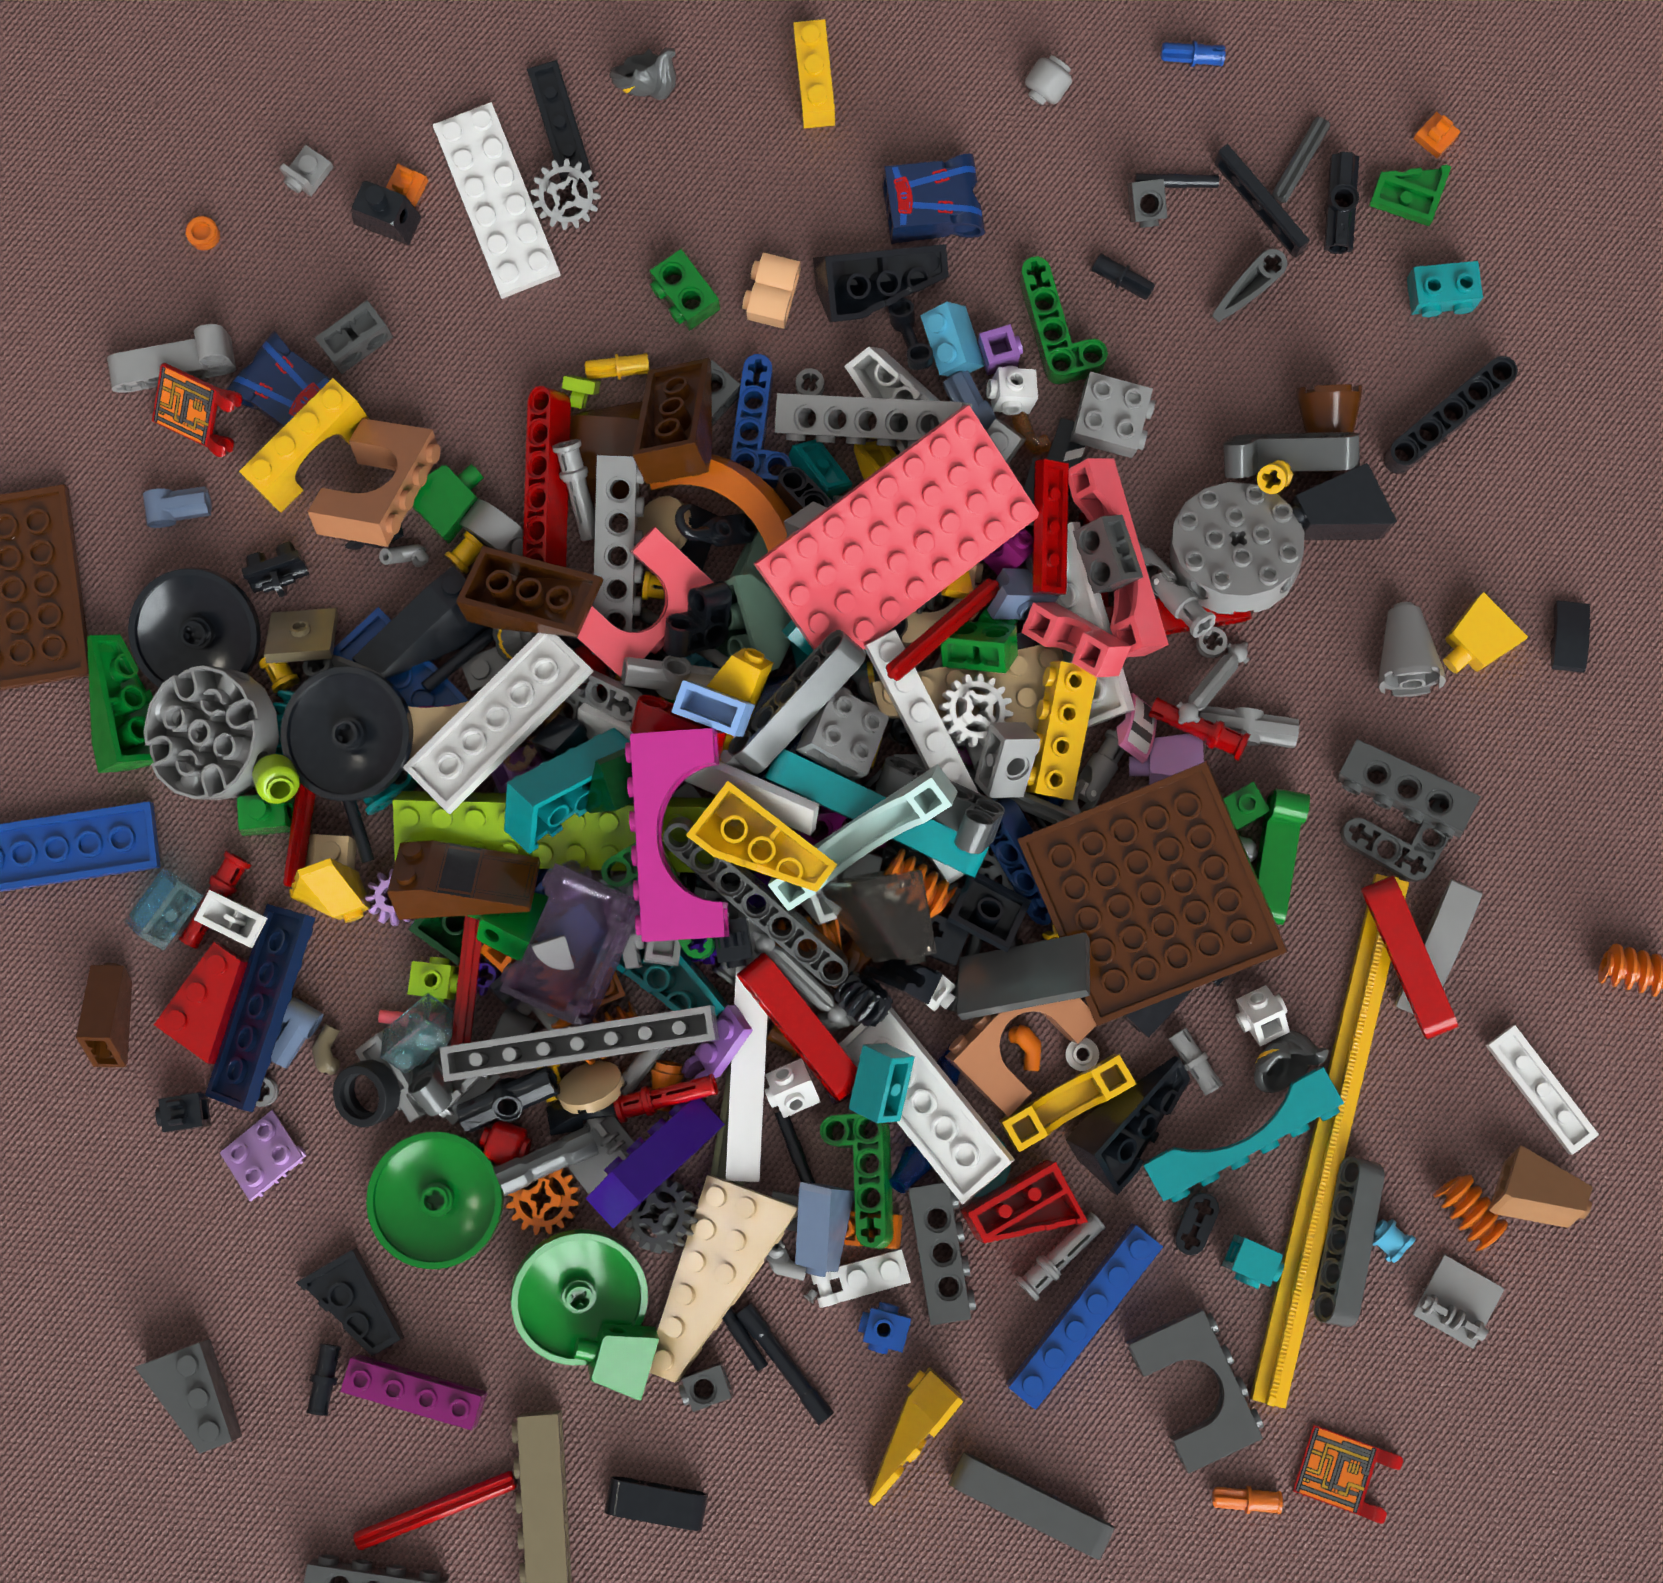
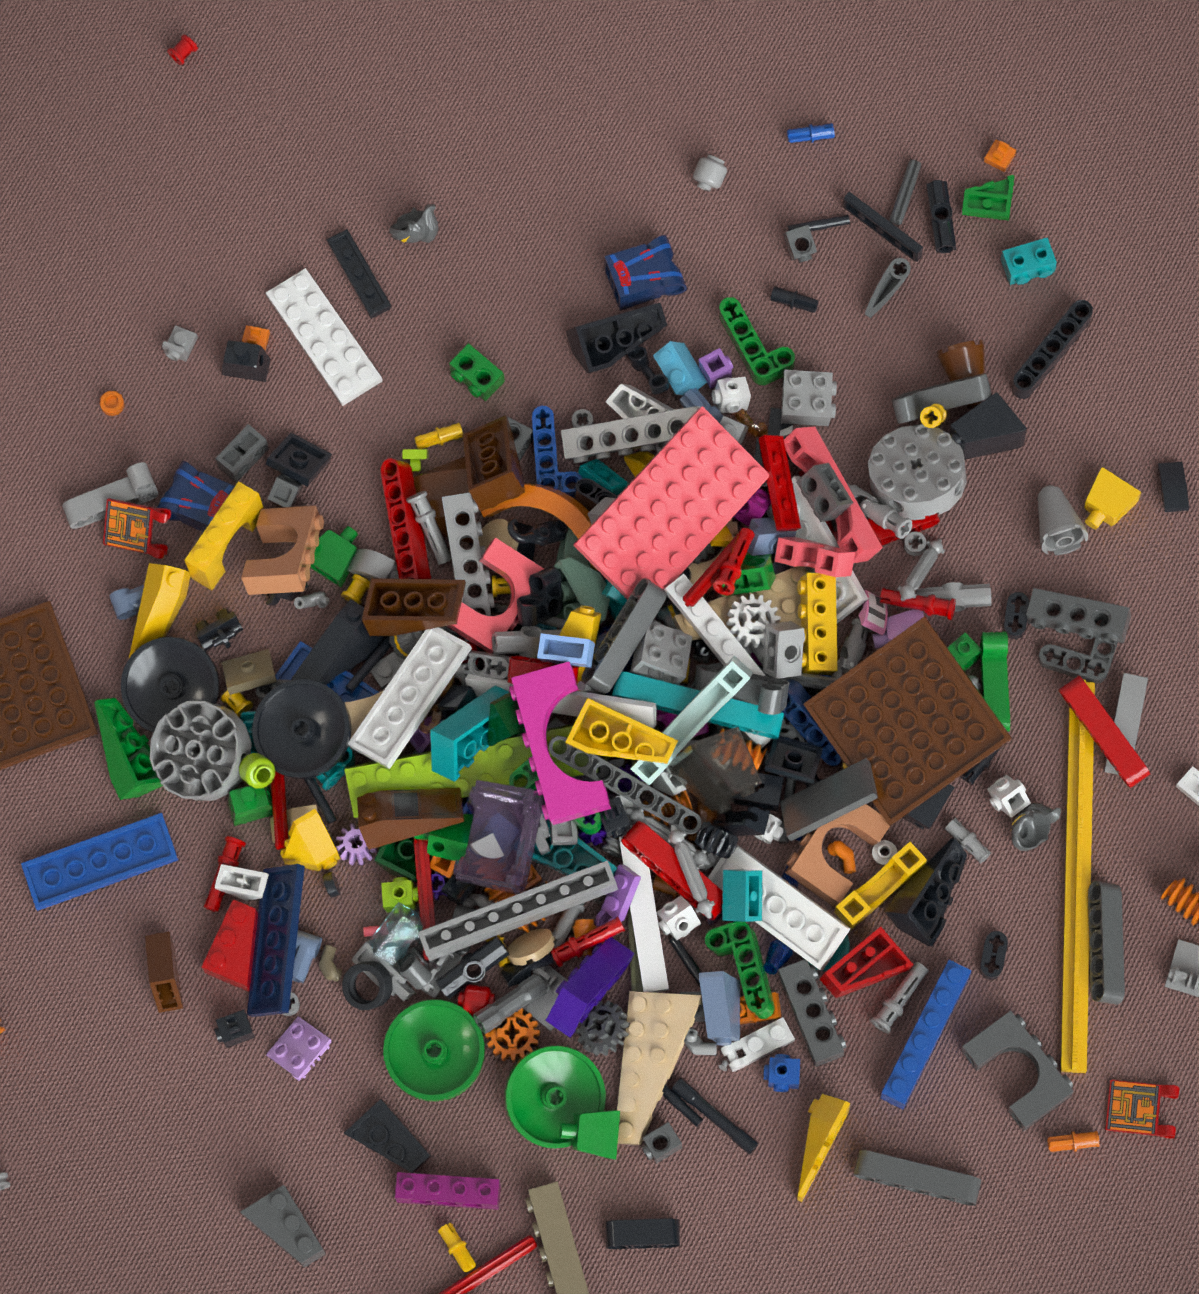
camera: 10 degrees left, 10 degrees down
clear light blue brick [124,868,204,951] -> none
black pin [306,1343,341,1416] -> none
light grey gear [531,158,601,230] -> none
light nougat brick [742,252,801,329] -> none
yellow brick [793,19,835,129] -> none
teal arch [1143,1066,1344,1203] -> none
teal brick [1221,1234,1285,1289] -> none
medium azure brick [1373,1219,1416,1263] -> none
none -> yellow wedge [129,563,191,658]
none -> black plate [266,433,332,487]
none -> dark grey brick [268,473,303,507]
none -> black tile [323,872,341,898]
none -> yellow axle [438,1223,476,1272]
none -> light grey wheel [667,825,715,919]
none -> red pin [713,528,755,596]
none -> black beam [1003,592,1029,639]

